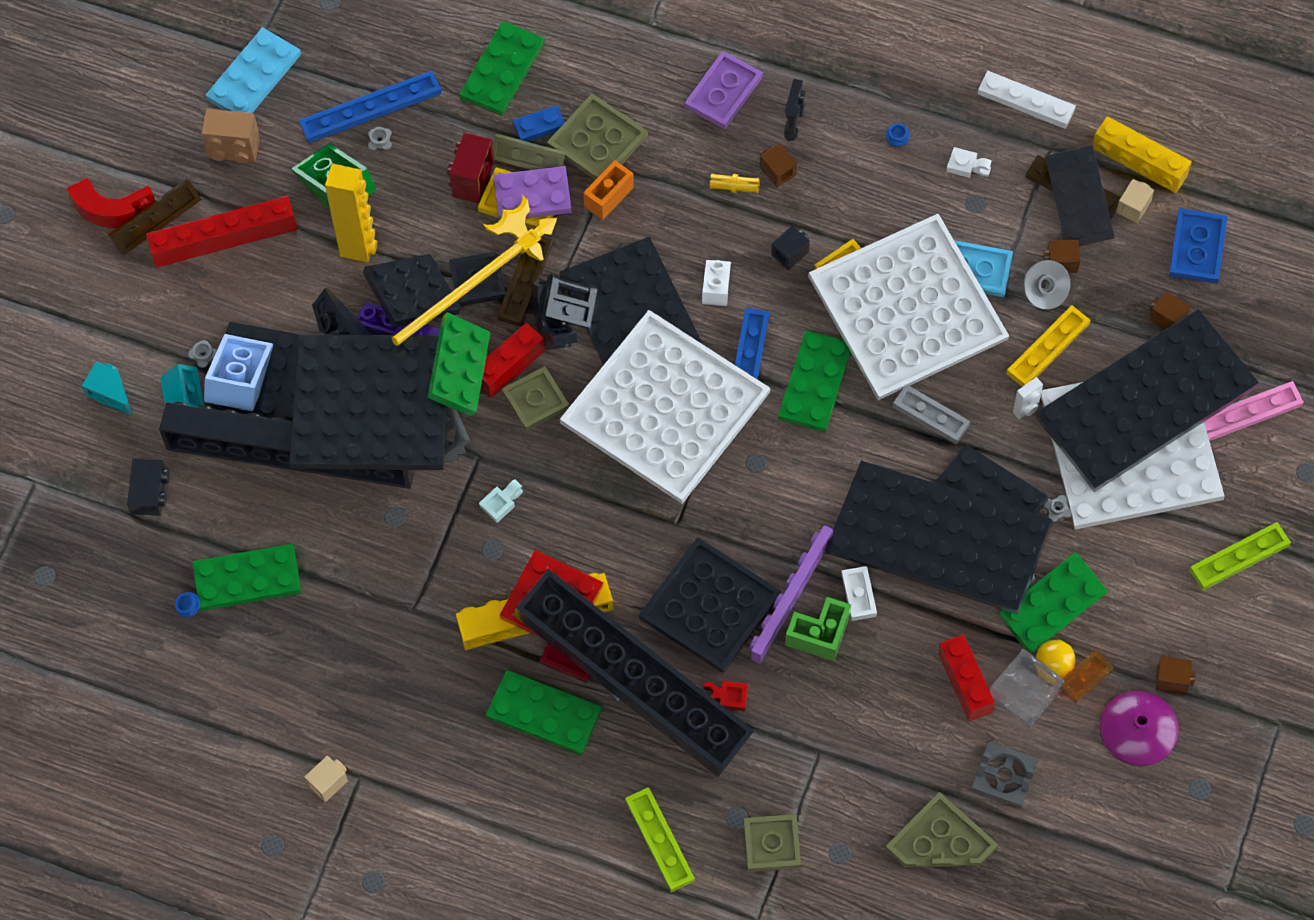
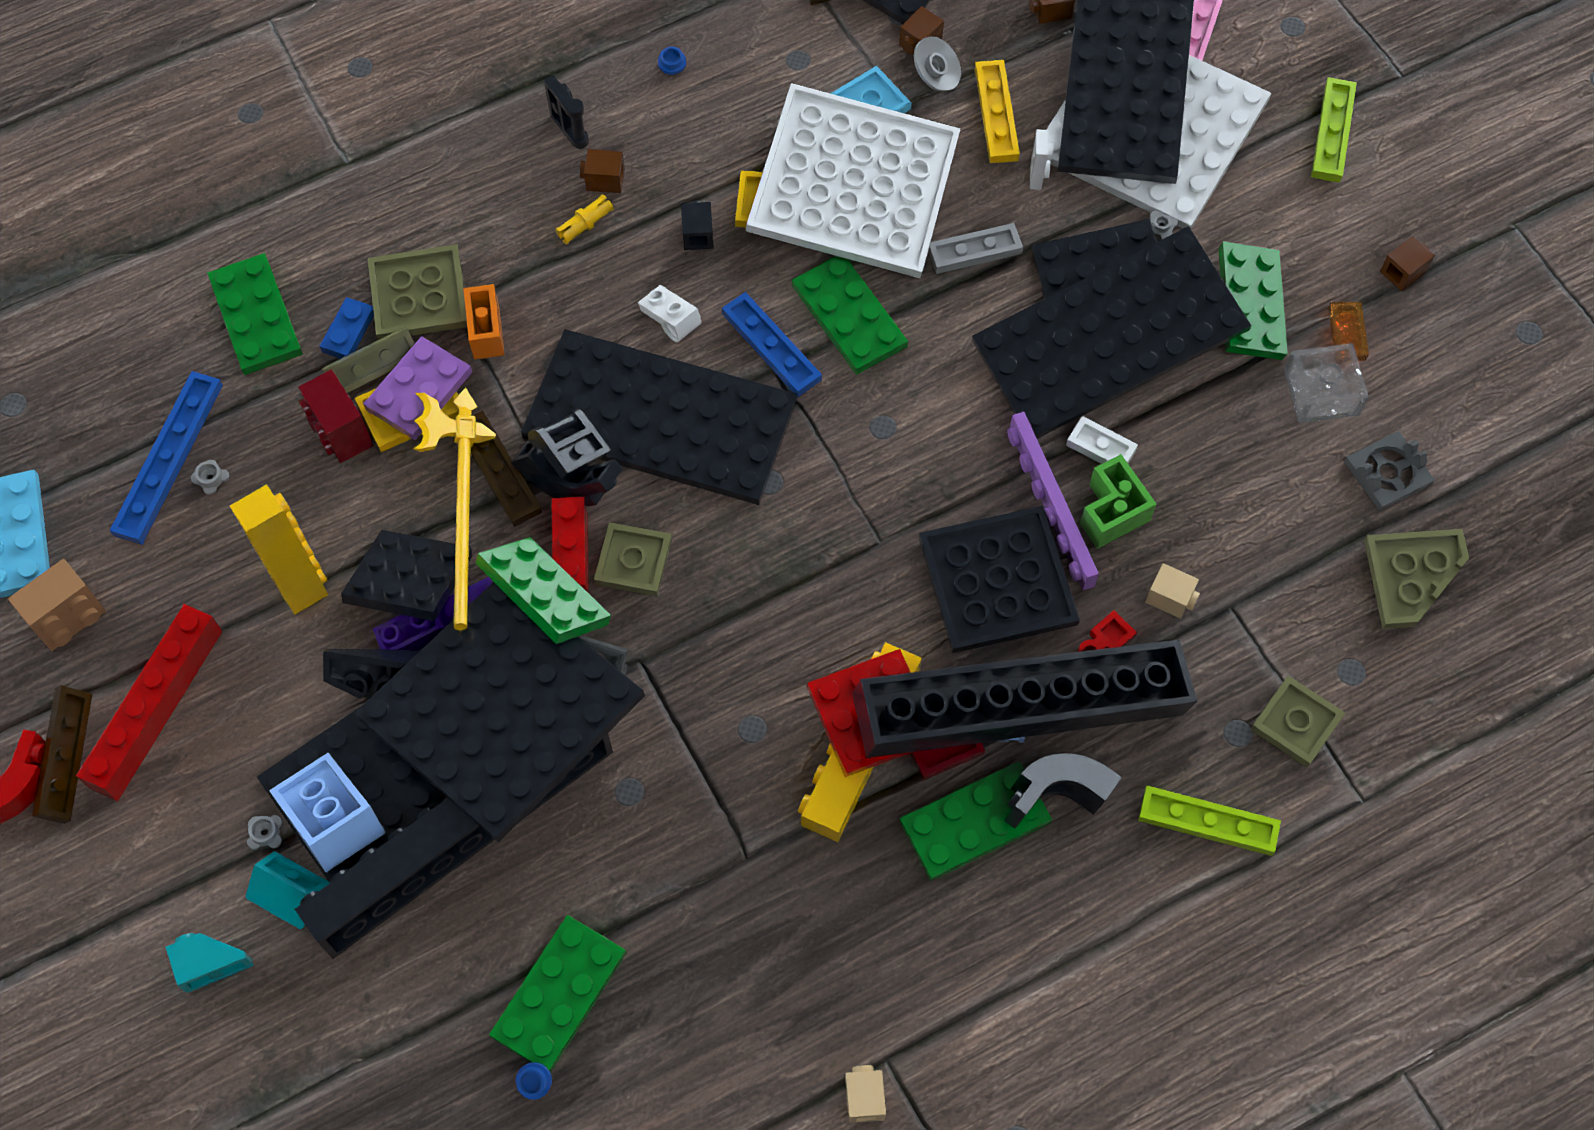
camera: 50 degrees left, 0 degrees up
black brick [127,458,170,516] -> none
green slope [291,143,376,211] -> none
black plate [449,251,506,306] -> none
light aqua plate [479,479,523,523] -> none
white plate [560,310,770,504] -> none
medium lavender plate [685,51,763,129] -> none
red brick [938,634,995,722] -> none
white plate [947,147,992,178] -> none
yellow hair [1036,639,1075,682] -> none
magenta dish [1100,691,1179,766] -> none
none -> arch [1004,753,1122,828]
none -> tan brick [1145,563,1200,619]

